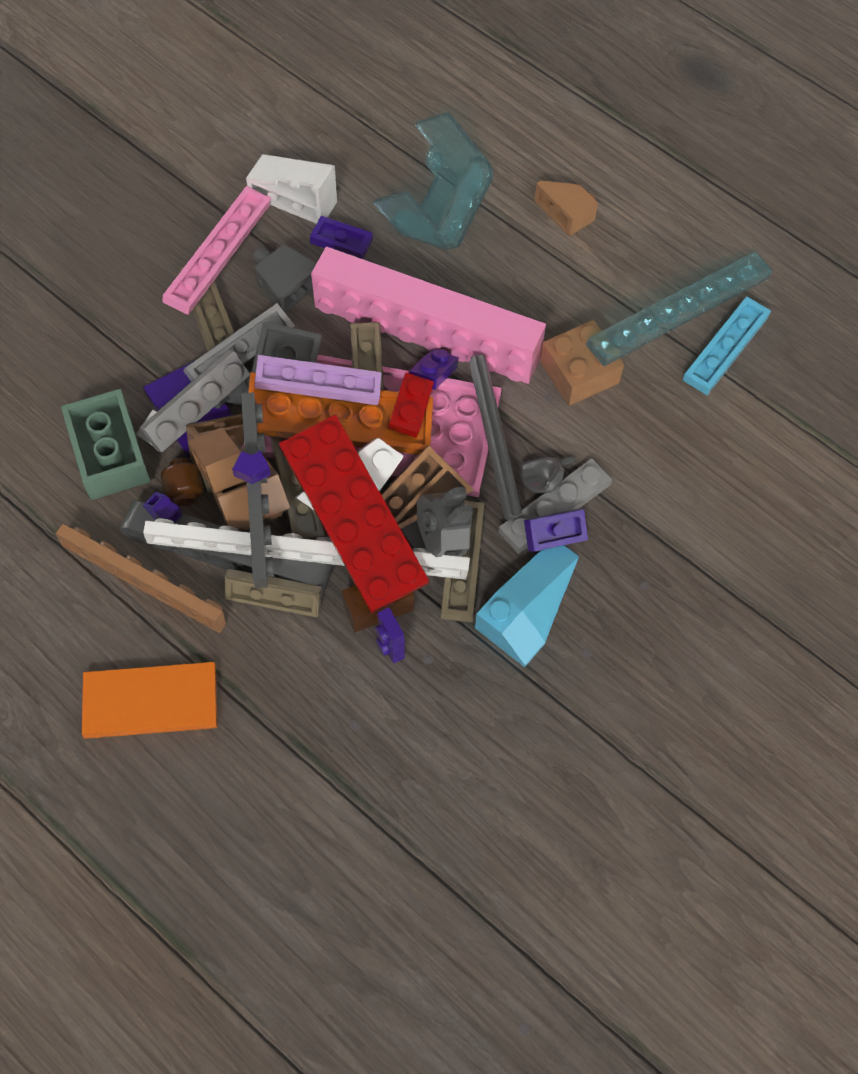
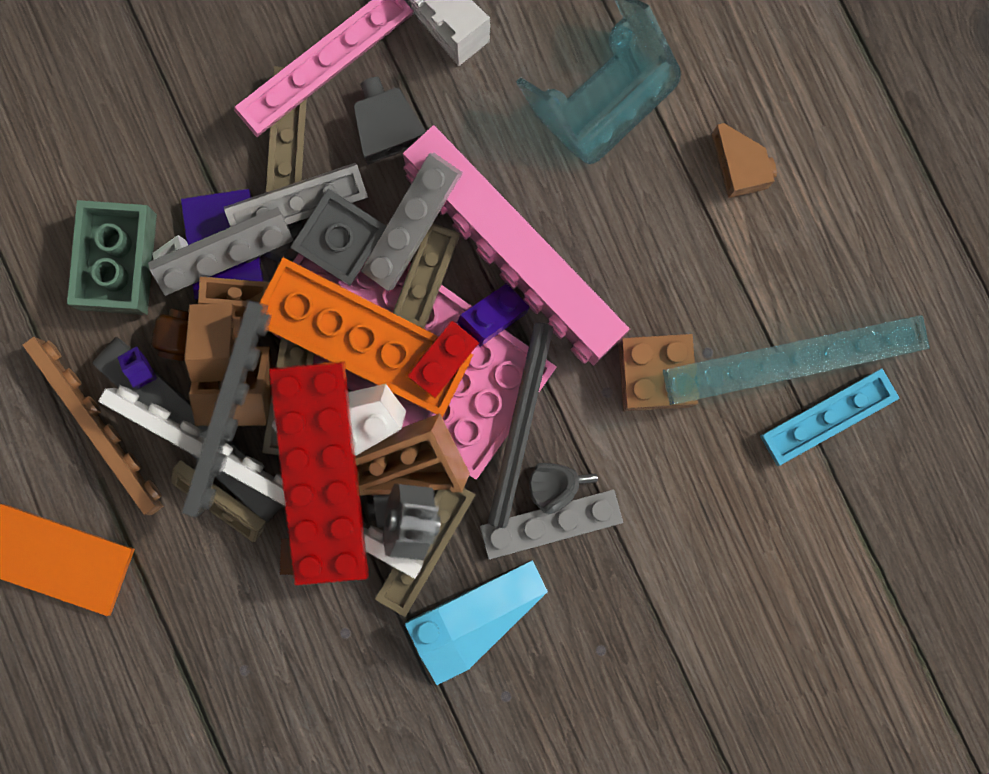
camera: 20 degrees right, 20 degrees up
dark purple piece [232,451,271,484] -> none
lavender plate [254,355,381,405] -> none
dark purple plate [310,216,373,259] -> none
dark purple plate [375,608,405,664] -> none
dark purple plate [524,509,588,552] -> none
none -> light grey plate [361,153,463,291]

